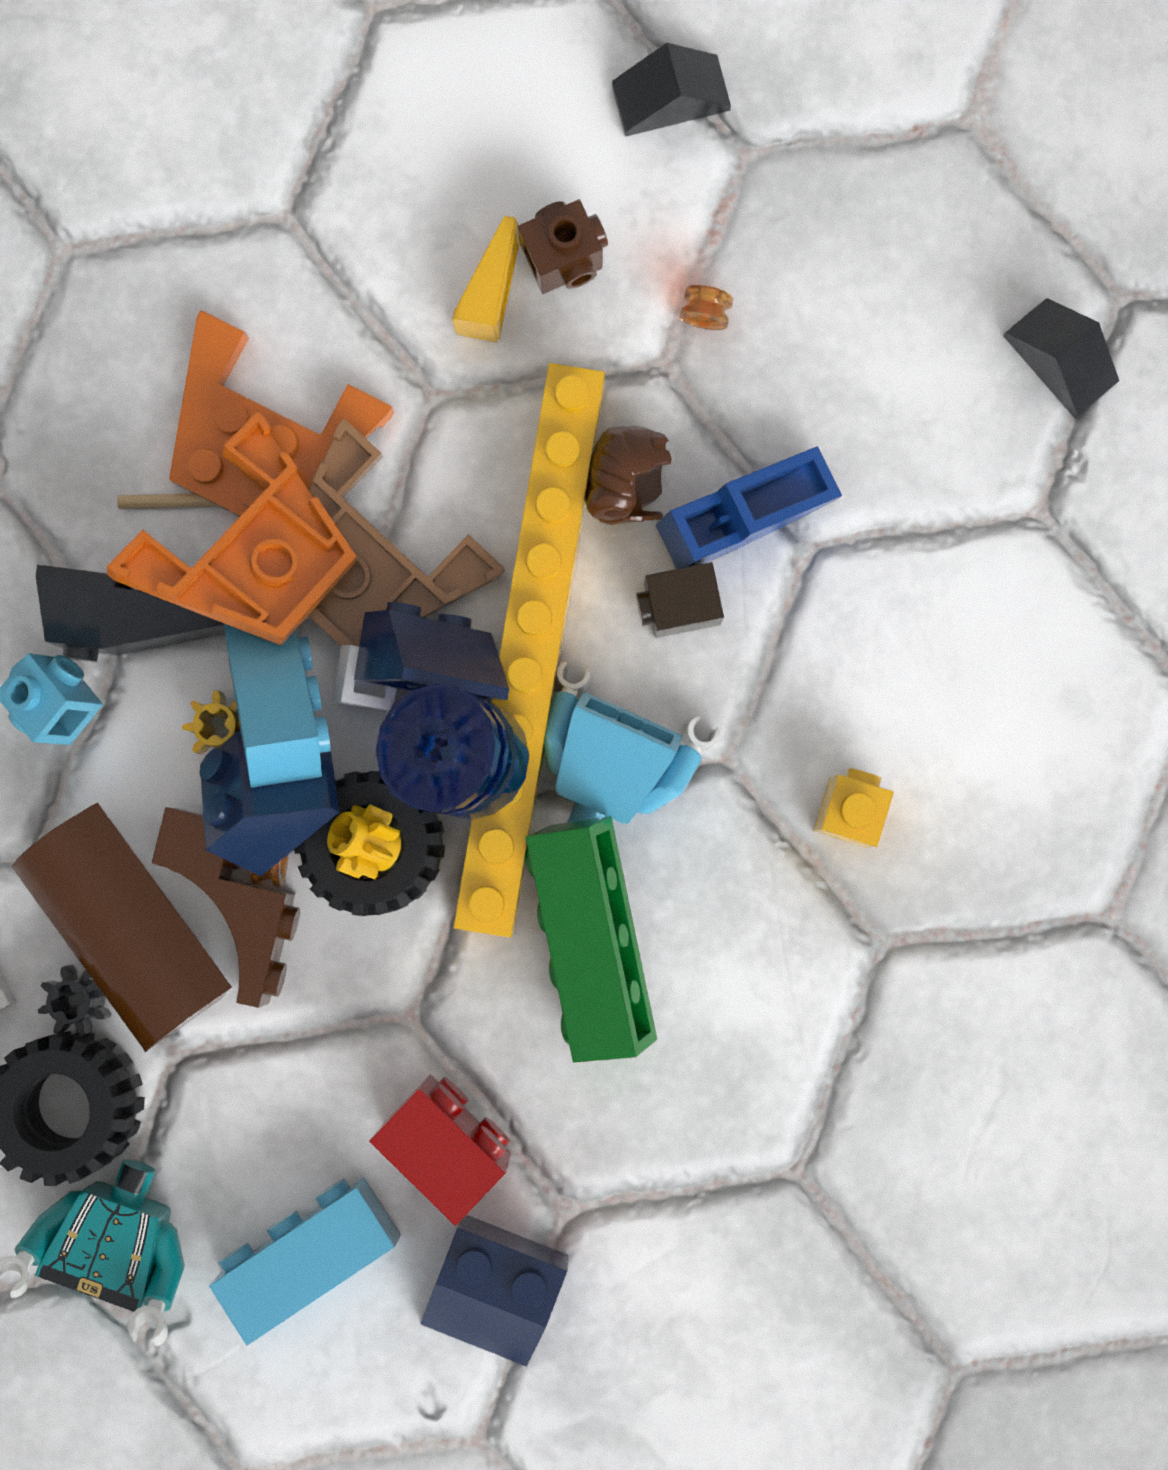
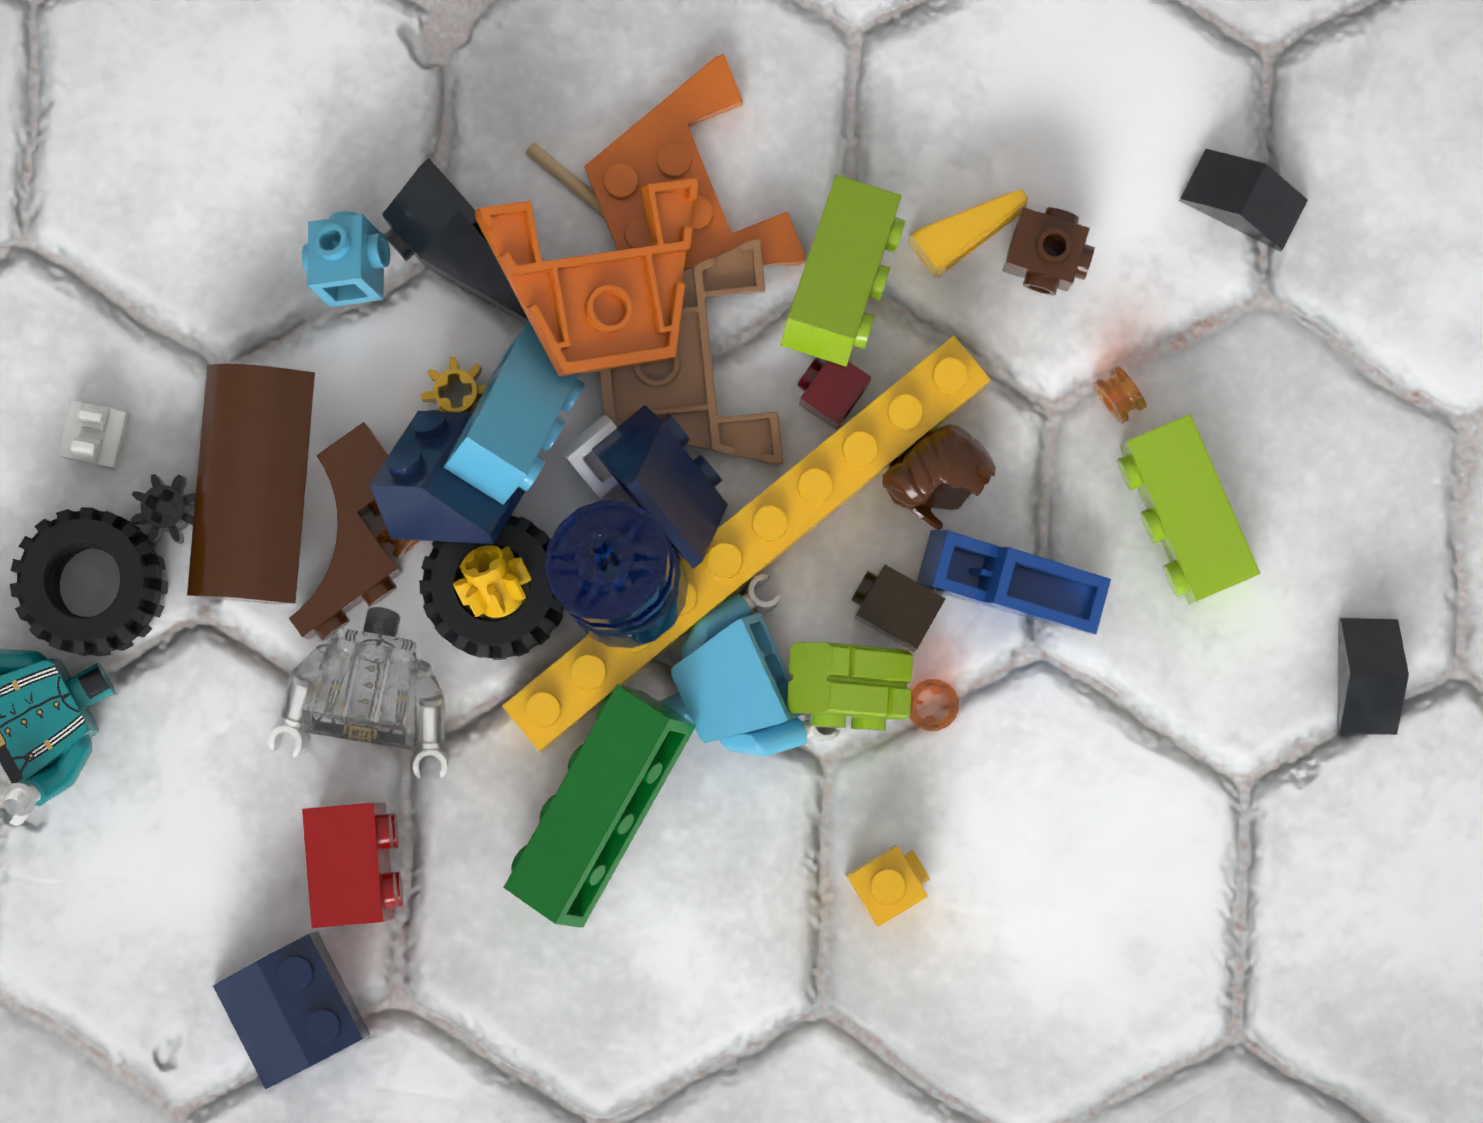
camera: 35 degrees right, 0 degrees up
medium azure brick [209,1177,401,1346] -> none
none -> clear torso [268,607,448,779]
none -> lime brick [780,174,906,367]
none -> lime brick [787,642,913,731]
none -> dark red plate [797,357,872,431]
none -> clear orange bush [909,679,959,731]
none -> lime brick [1117,414,1261,604]

